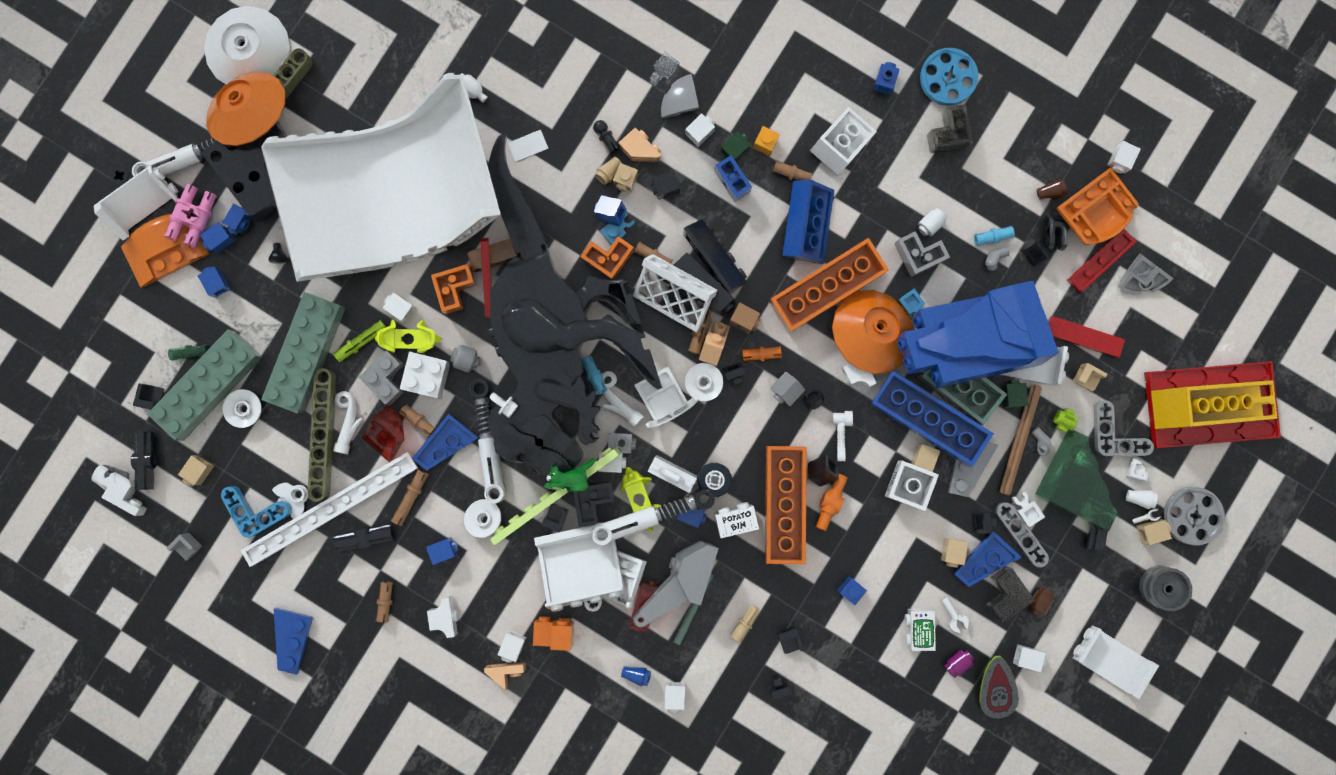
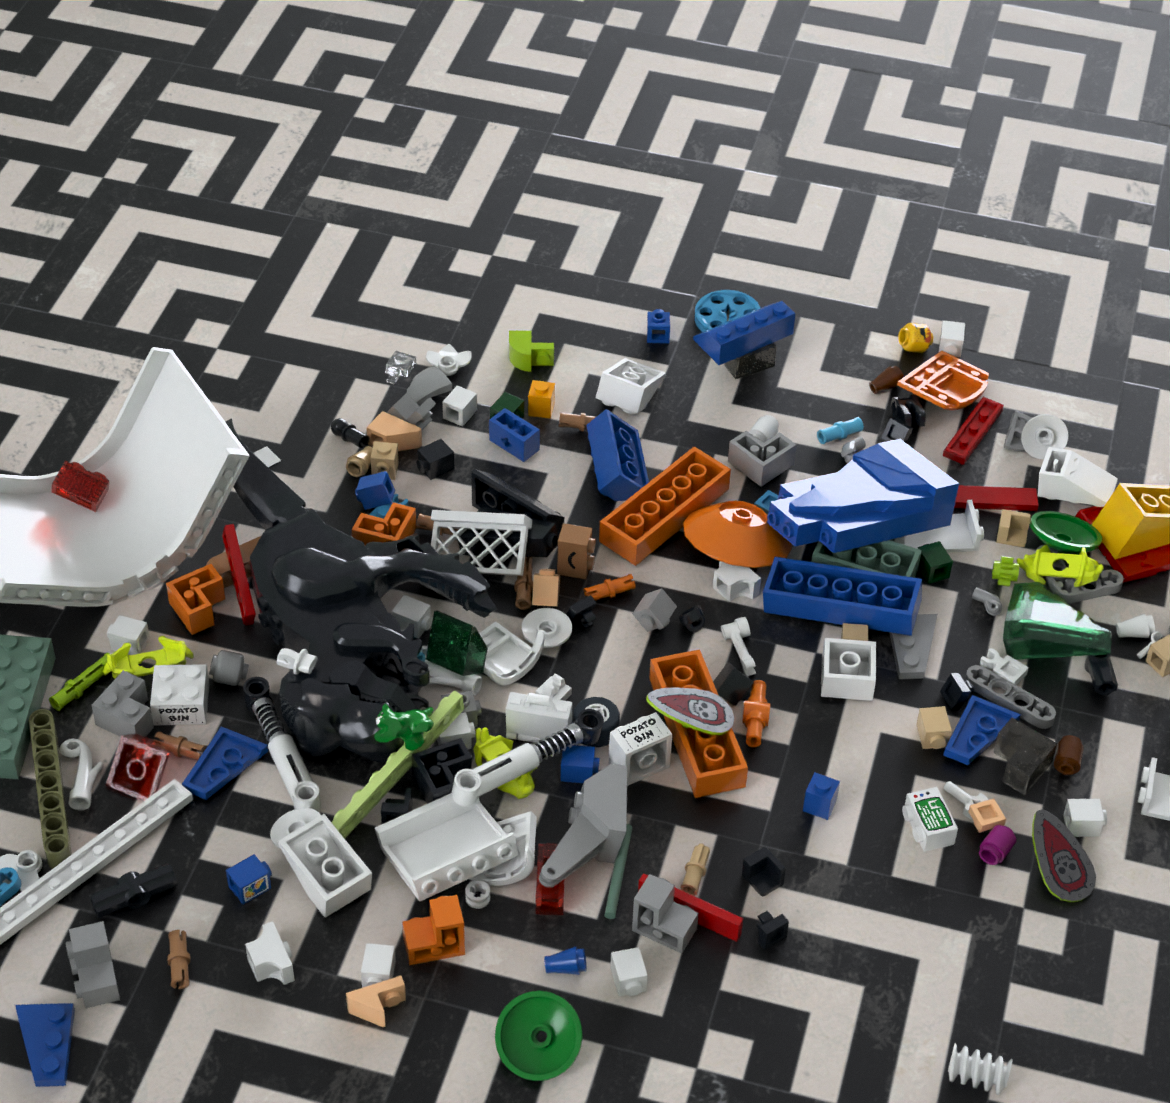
camera: 20 degrees left, 40 degrees down
medium nougat pin [391,469,429,526] -> none
medium nougat axle [999,384,1042,495] -> none
white tile [1126,458,1148,482] -> none
none -> clear red brick [52,461,109,512]
none -> light grey brick [65,921,120,1008]
none -> white slope [278,814,372,918]
none -> light grey brick [386,393,436,431]
none -> white brick [392,595,433,639]
none -> white plate [426,344,472,376]
none -> clear green slope [426,610,488,676]
none -> green dish [495,991,583,1081]
none -> lime brick [509,330,554,372]
none -> white tile [536,674,572,701]
none -> light grey brick [632,874,698,954]
none -> red tile [638,873,743,942]
none -> shield [646,688,734,735]
none -> blue slope [693,301,796,366]
none -> yellow head [898,323,933,353]
none -> light nougat tile [968,798,1006,833]
none -> neon yellow piece [1016,545,1104,588]
none -> white dish [1021,414,1068,459]
none -> green dish [1030,511,1102,554]
none -> white slope [1038,447,1118,507]

